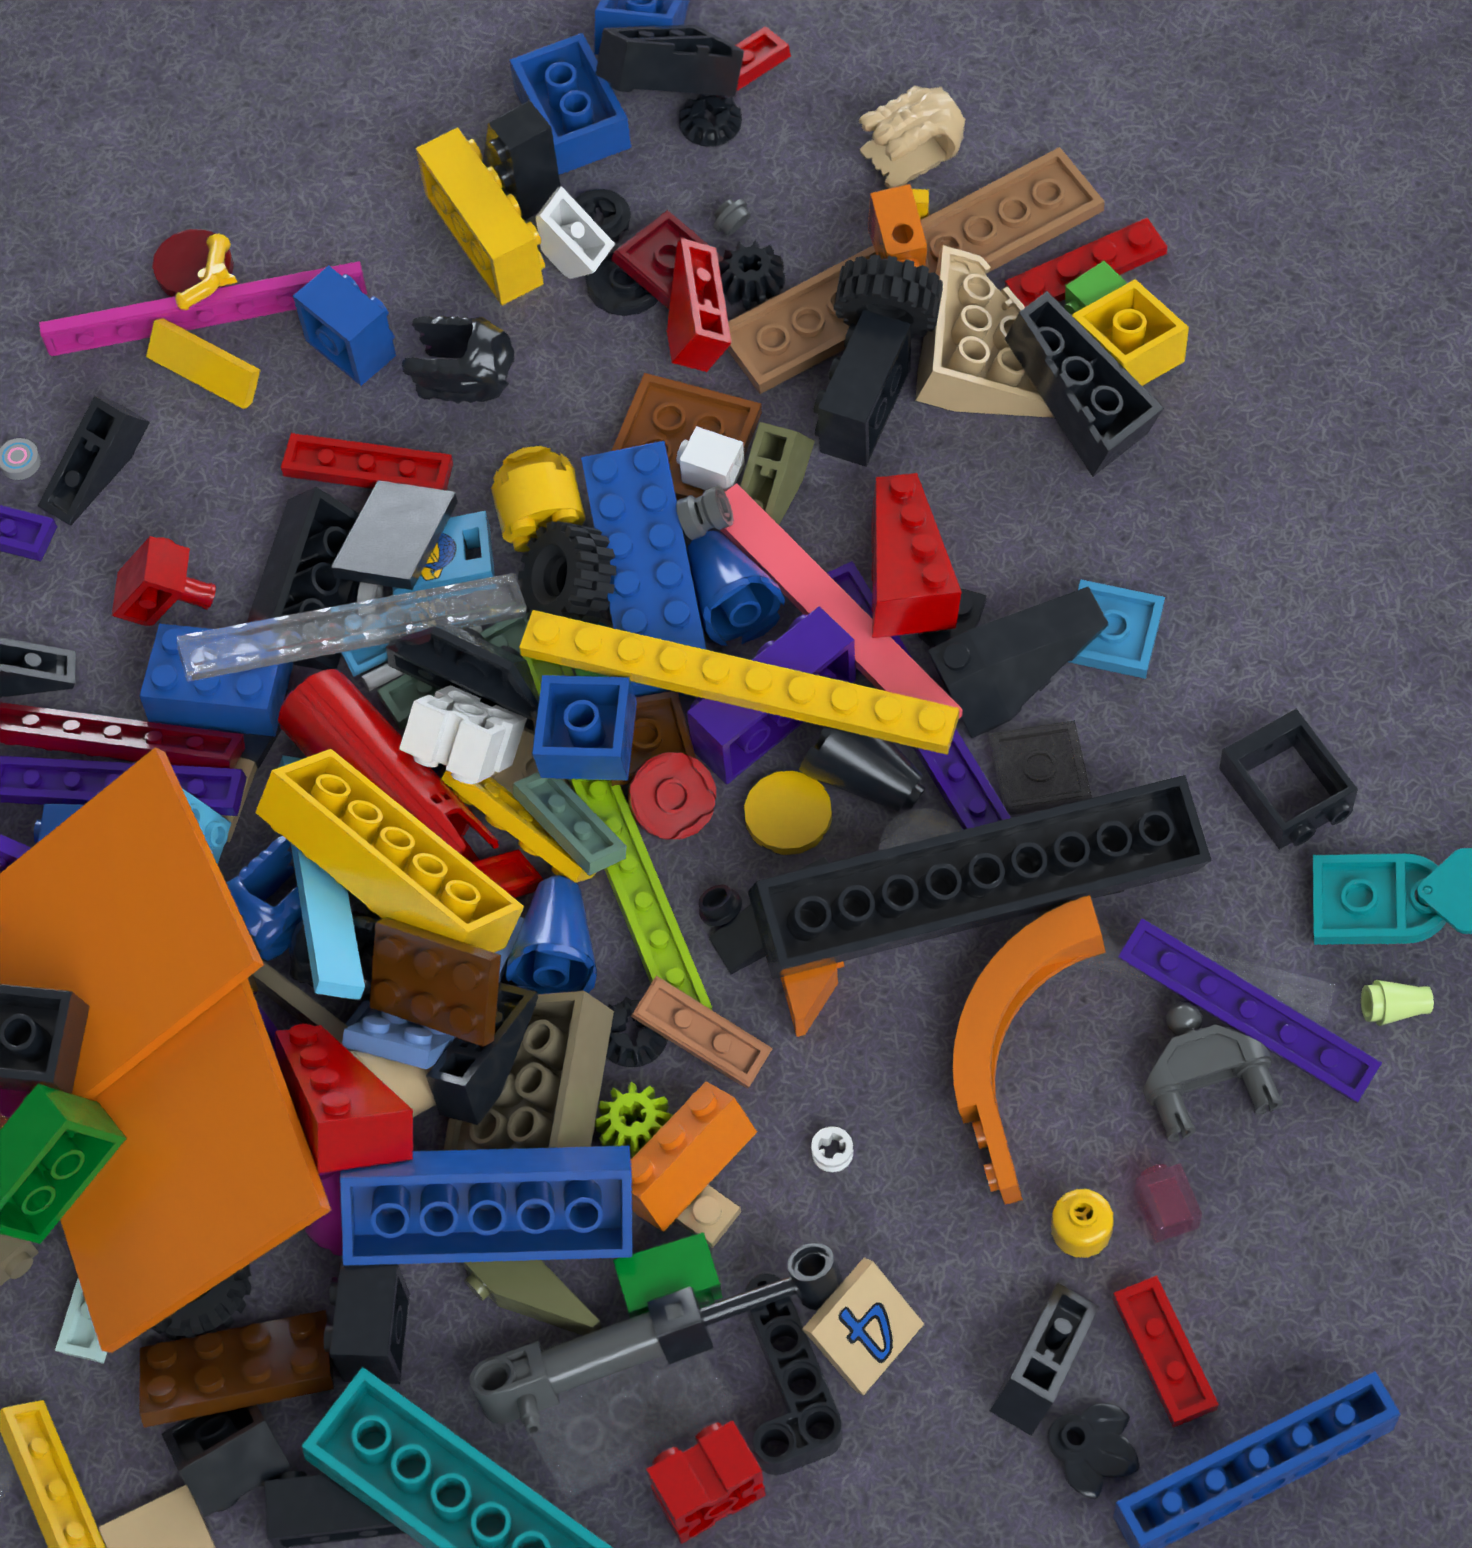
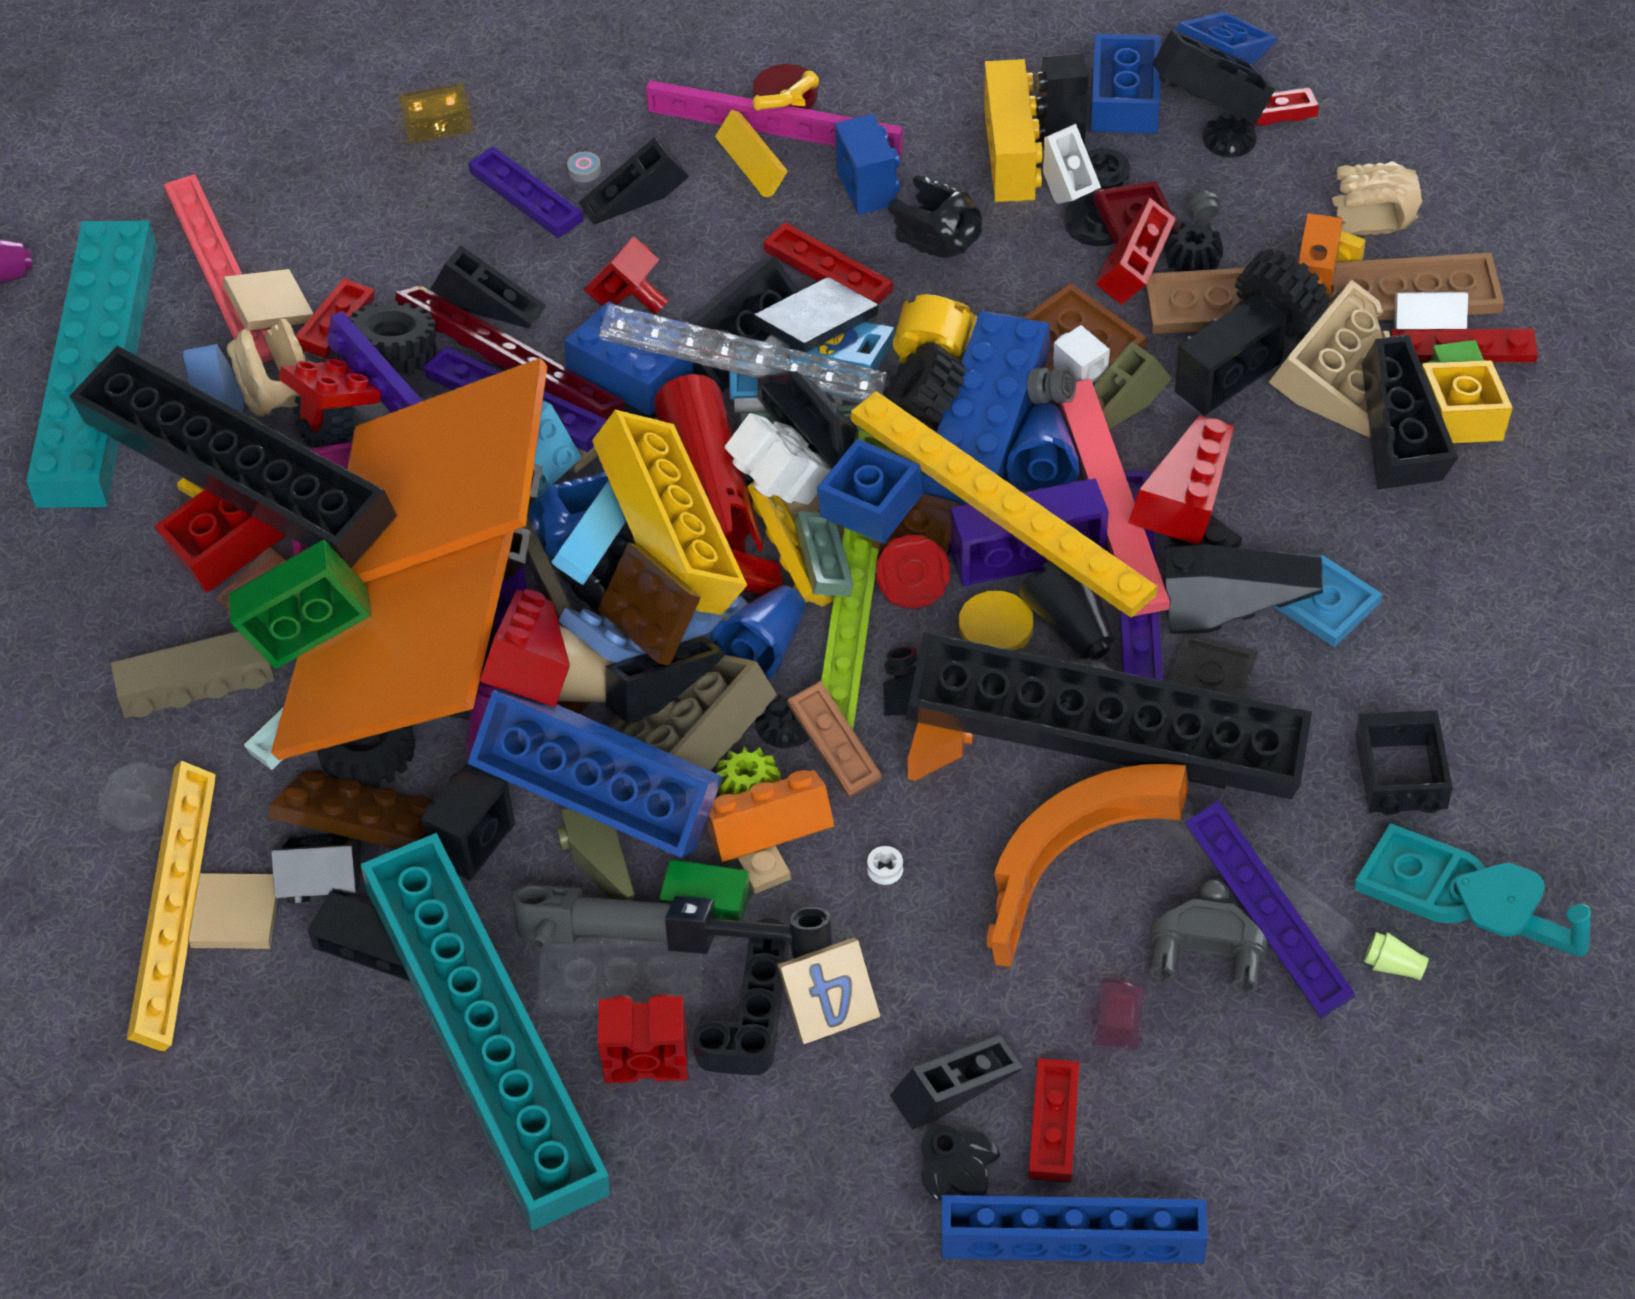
camera: 25 degrees right, 10 degrees down
yellow head [1051,1189,1113,1258] -> none
none -> white tile [1394,292,1468,329]

